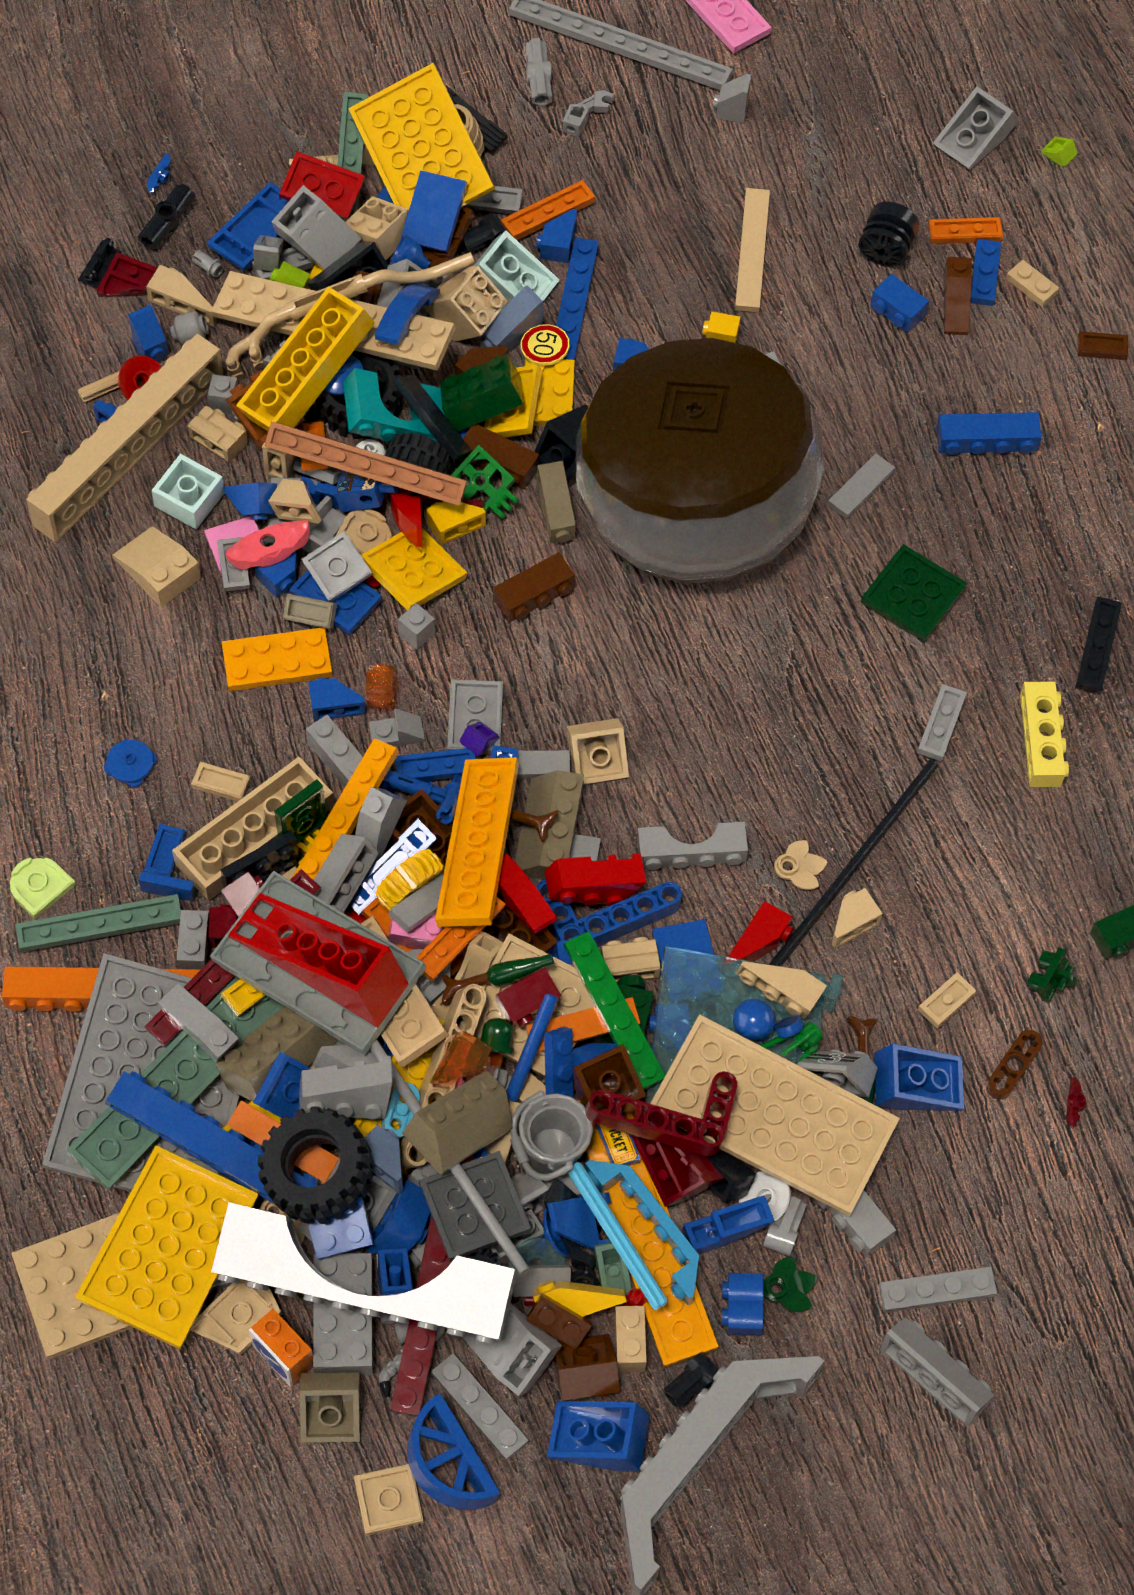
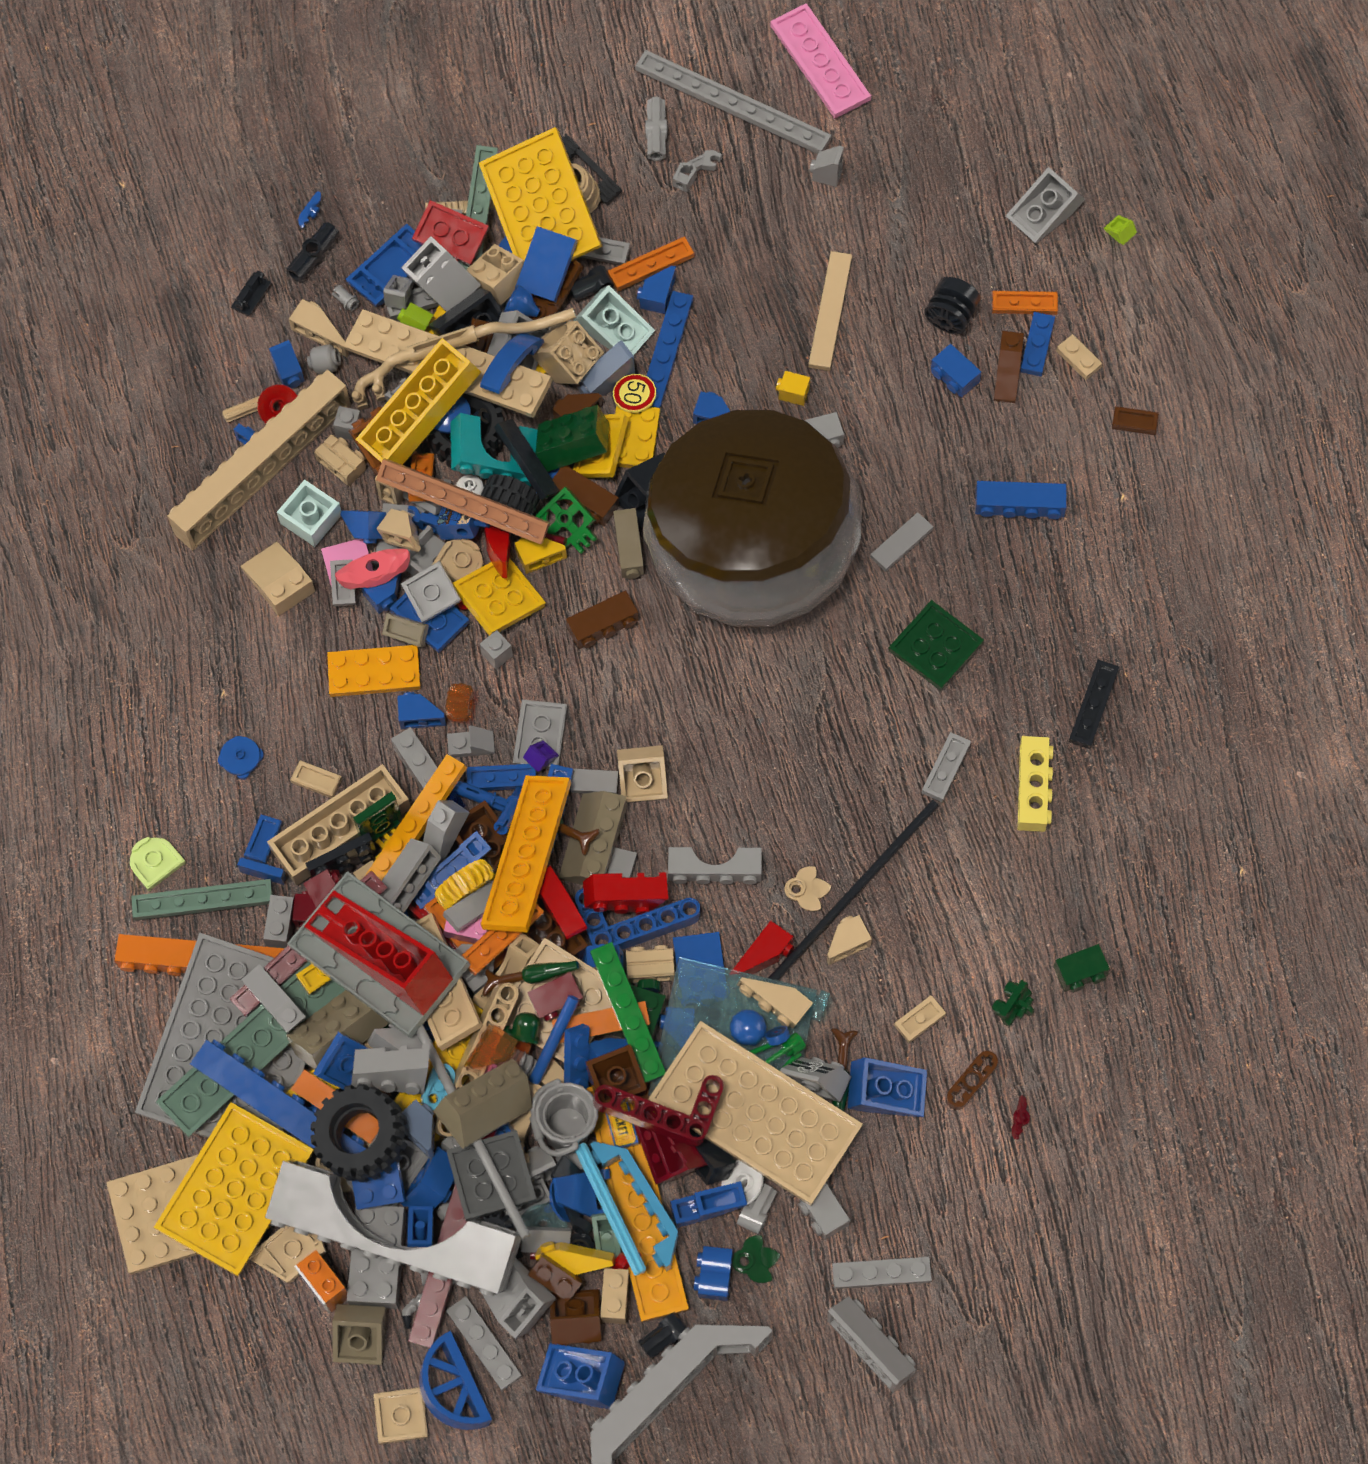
camera: 10 degrees right, 5 degrees up
dark red wing [96,252,158,297] -> none

